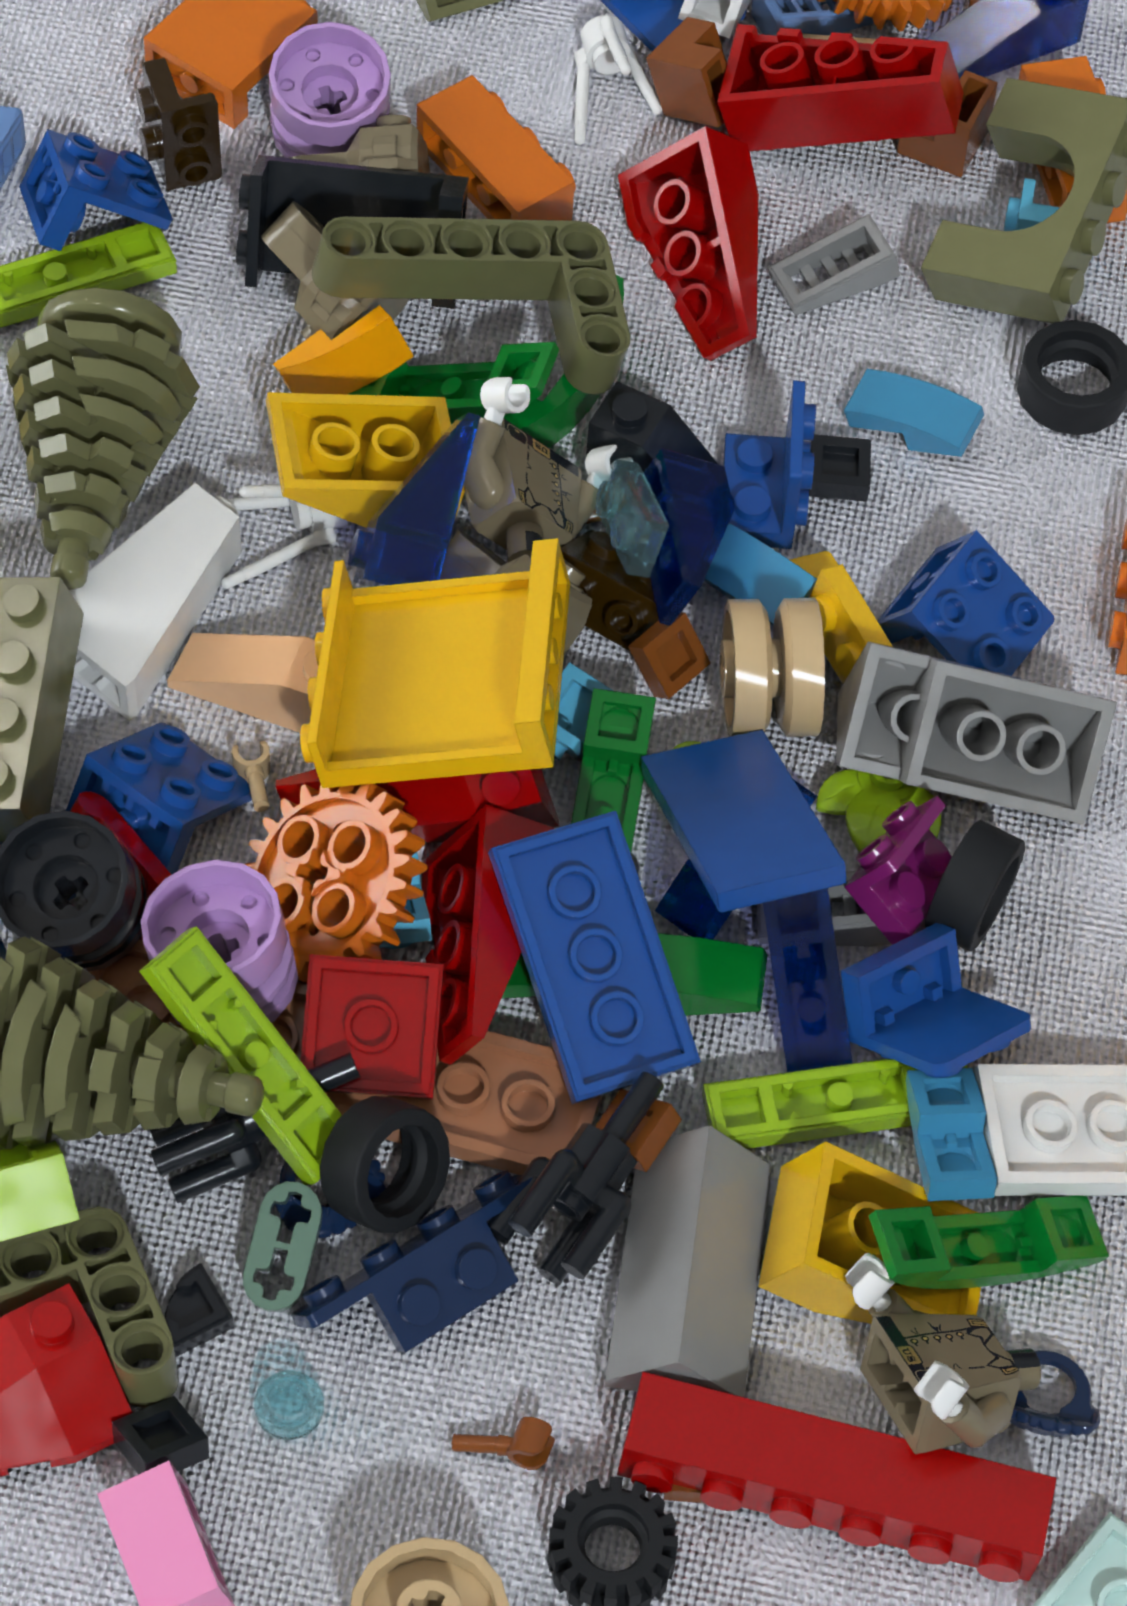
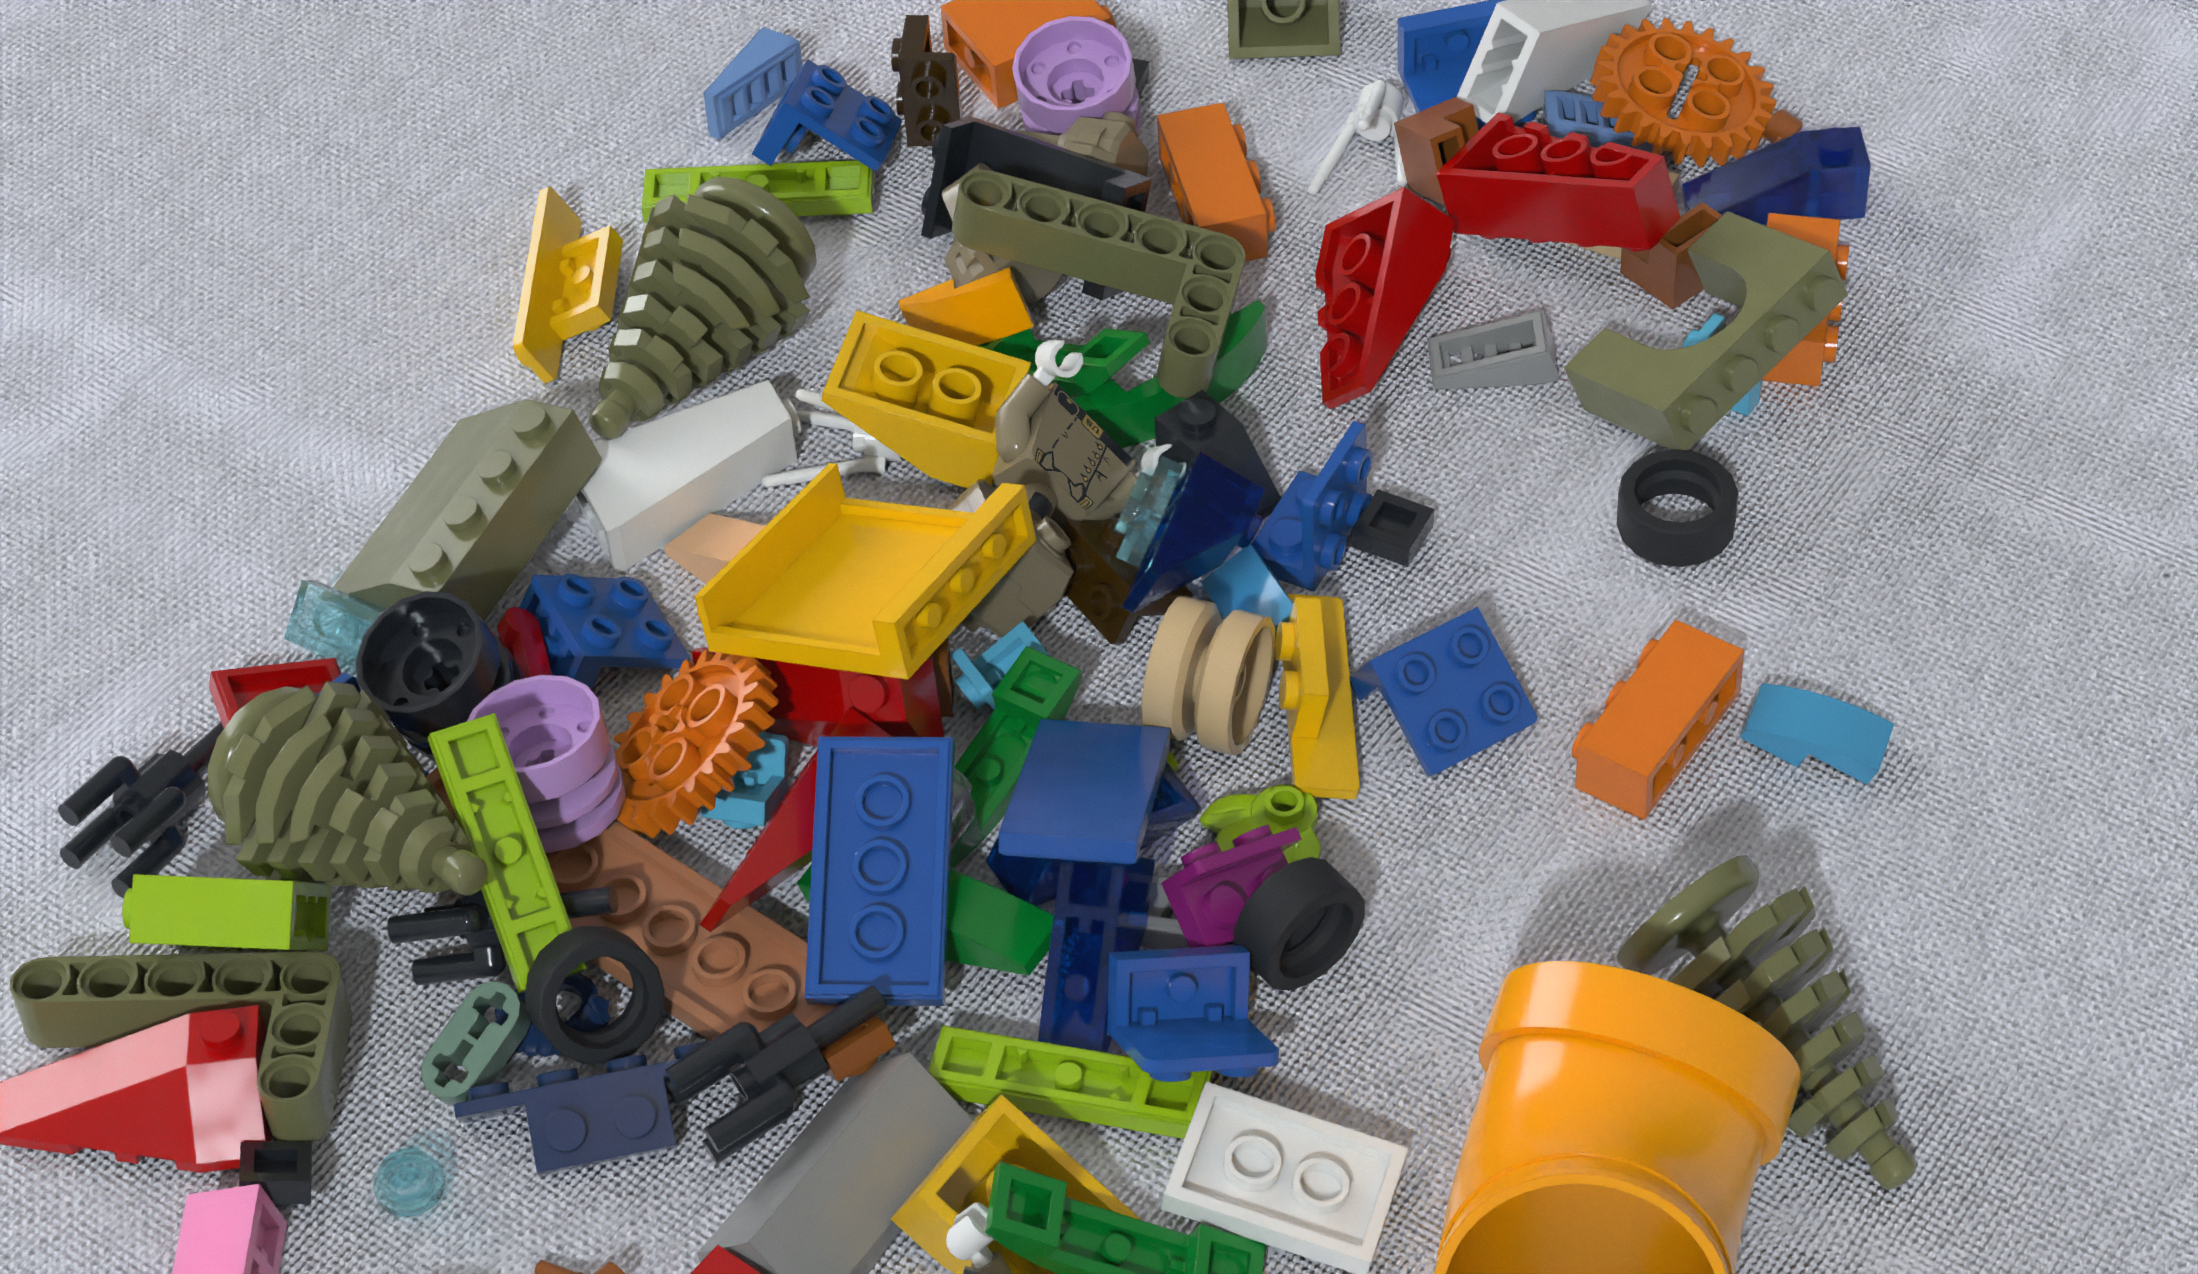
camera: 30 degrees right, 10 degrees down
black tile [165,1263,234,1357] -> none
tan hand [232,741,270,812] -> none
red plate [301,954,444,1100] -> none
clear blue slope [348,412,480,587] -> none
dark orange plate [628,610,711,699] -> none
light grey slope [836,641,1117,825] -> none
dark azure slope [844,369,984,457] -> none
dark azure slope [906,1068,997,1201] -> none

